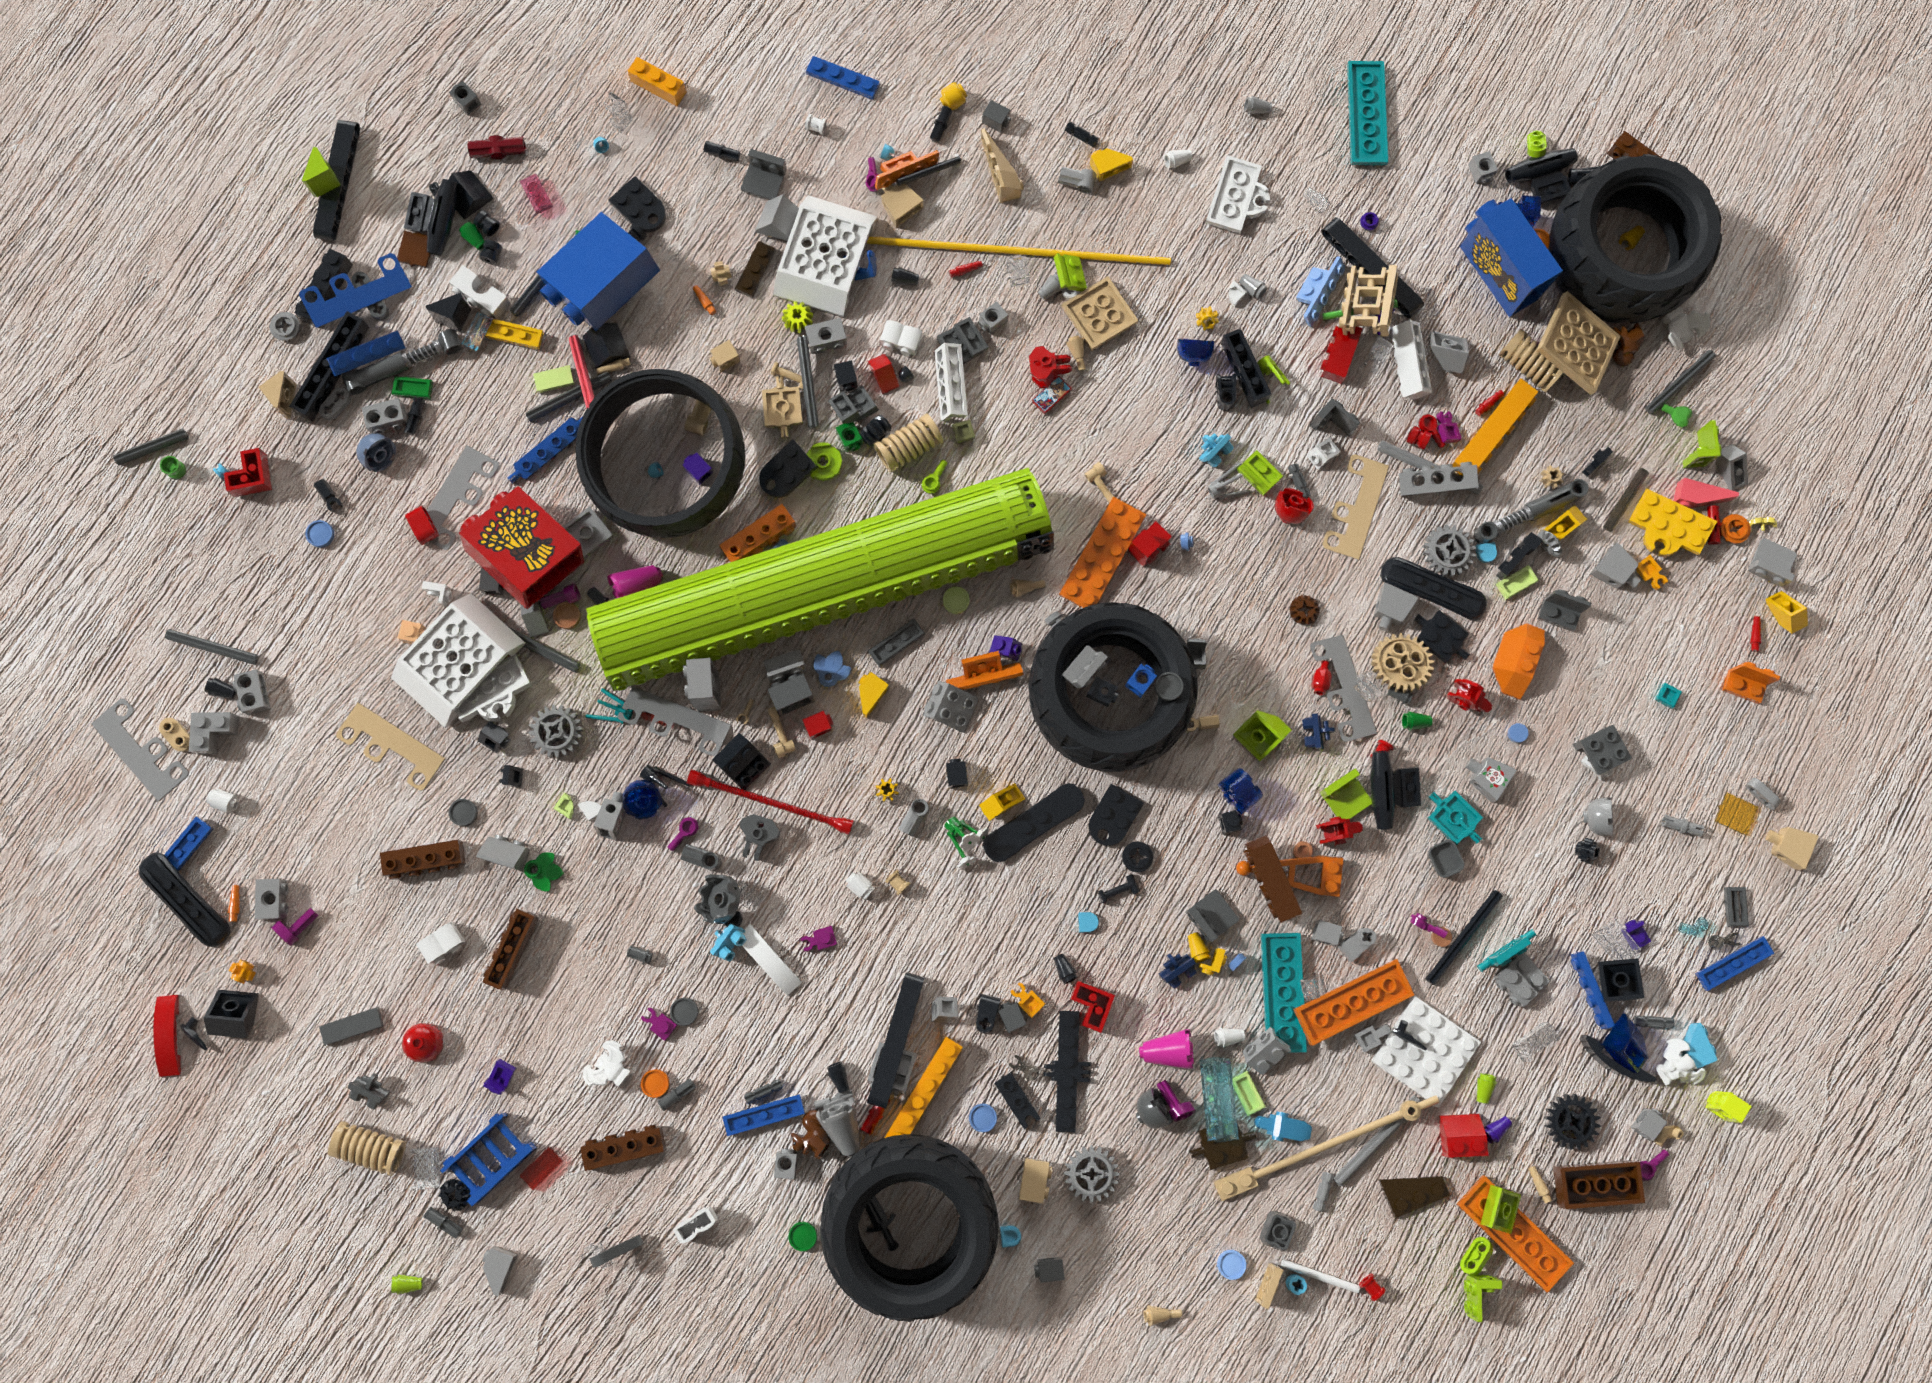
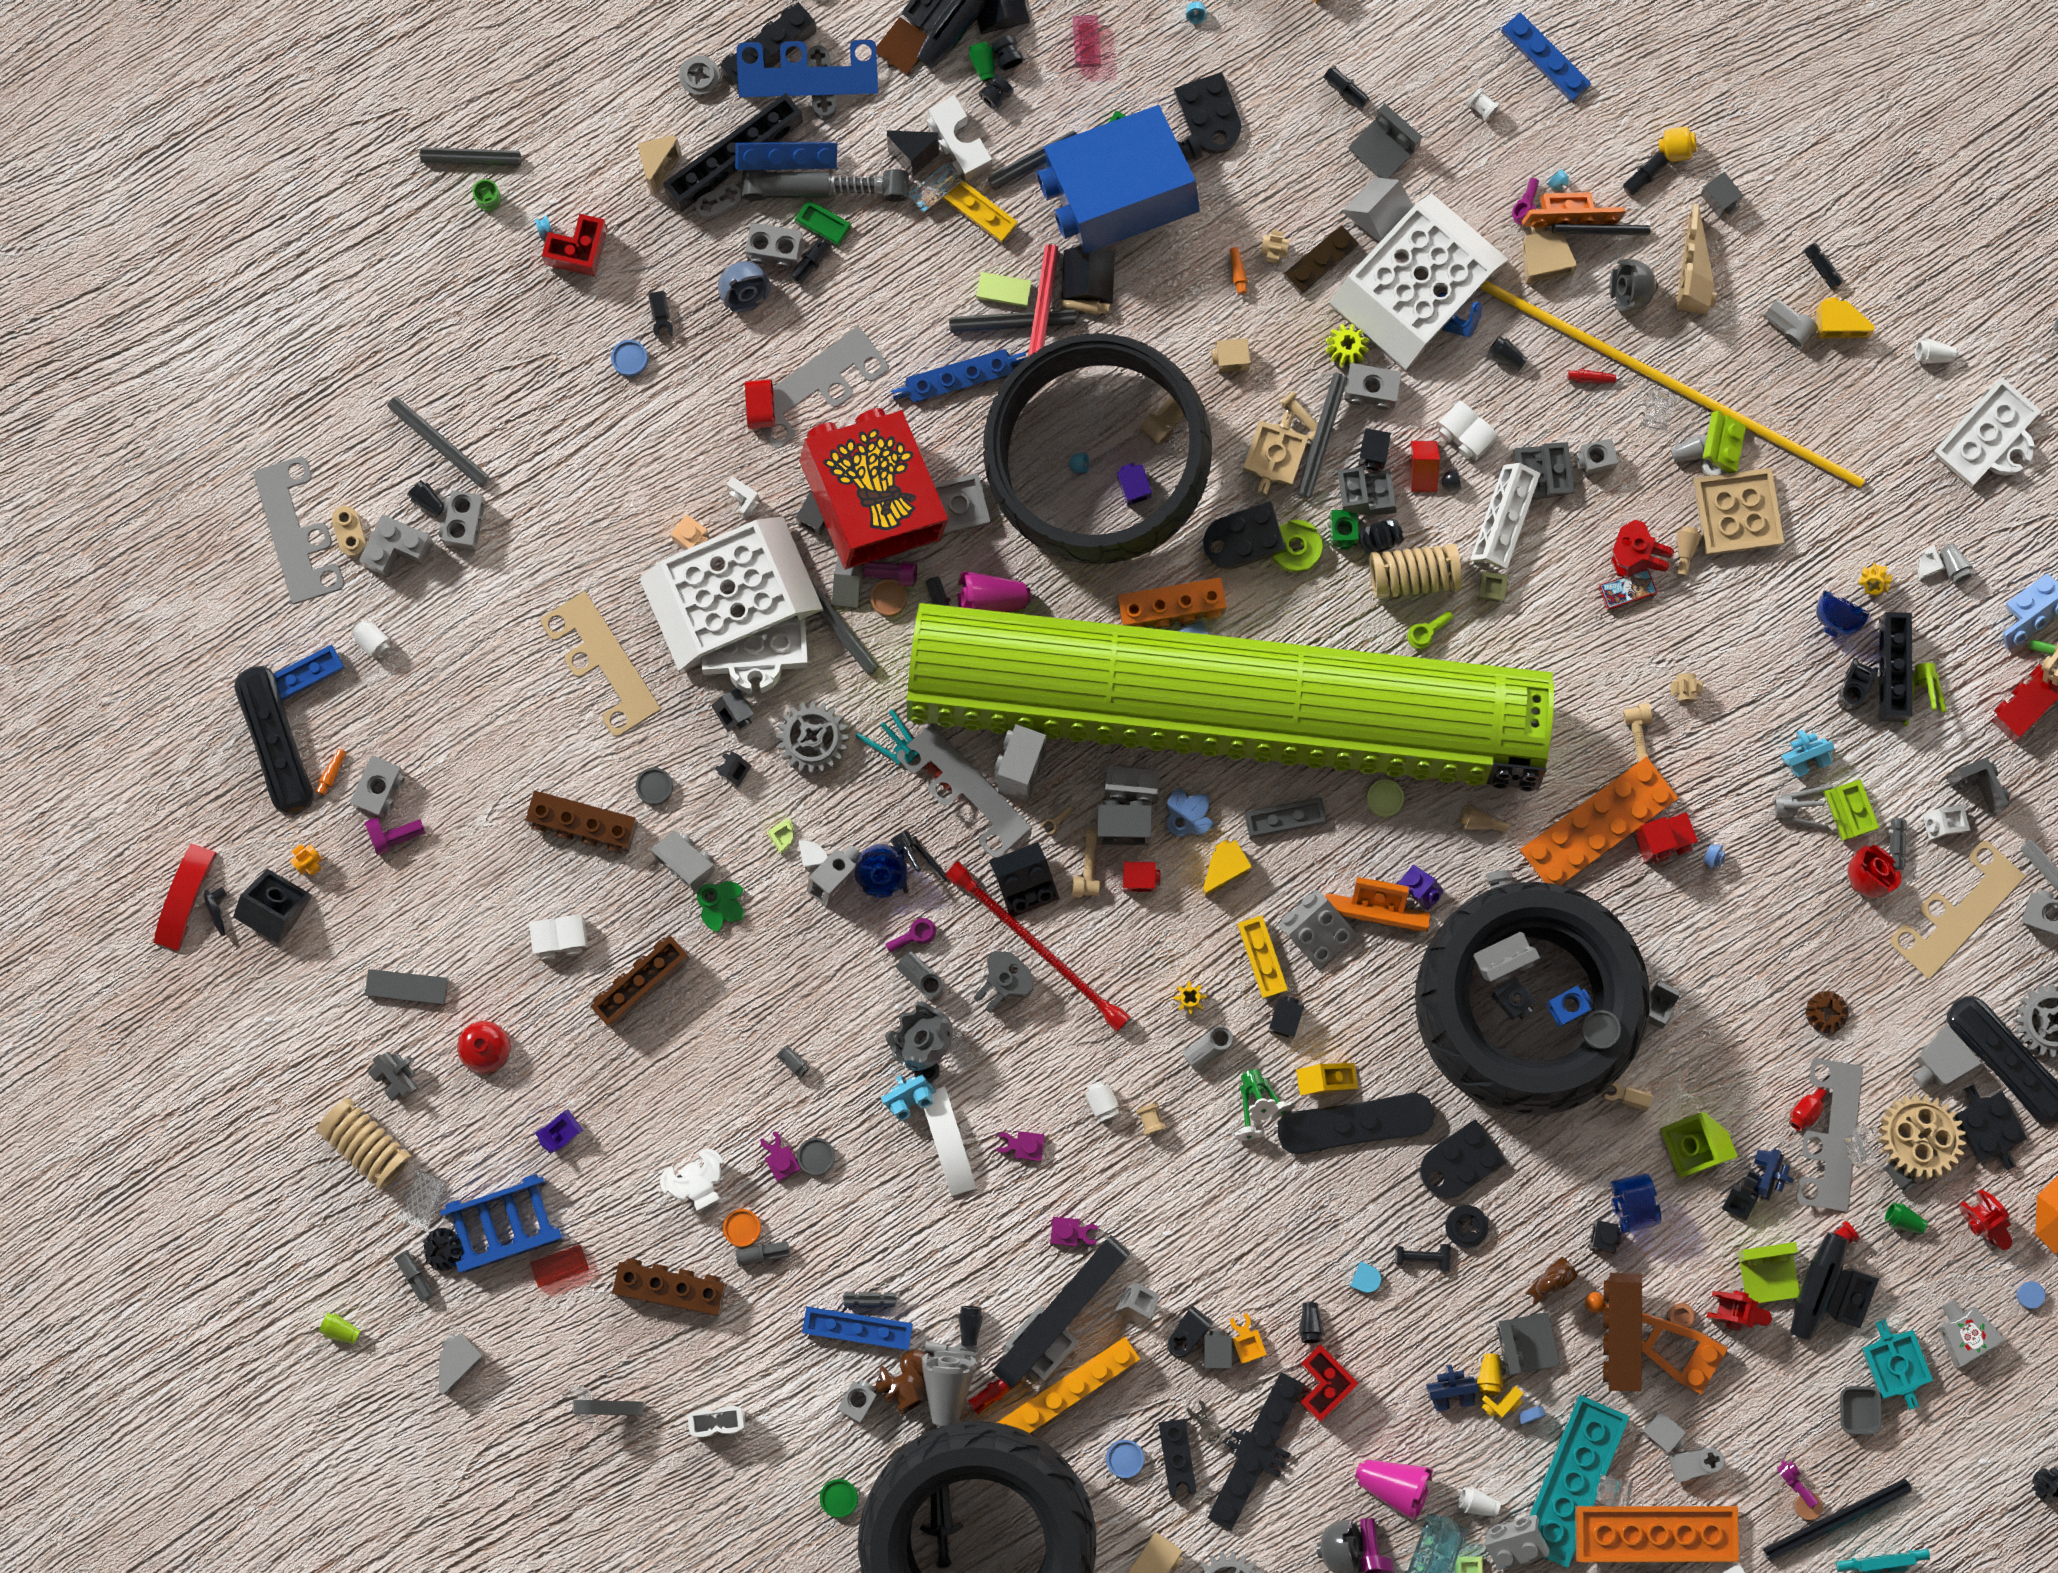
camera: 30 degrees right, 0 degrees up
none -> magenta plate [1050,1216,1098,1247]
none -> yellow plate [1237,915,1288,999]
none -> reddish brown animal [1525,1257,1578,1305]
none -> dark grey cylinder [1609,259,1658,311]
none -> tan gear [1670,673,1703,703]
none -> black plate [1722,1170,1760,1221]

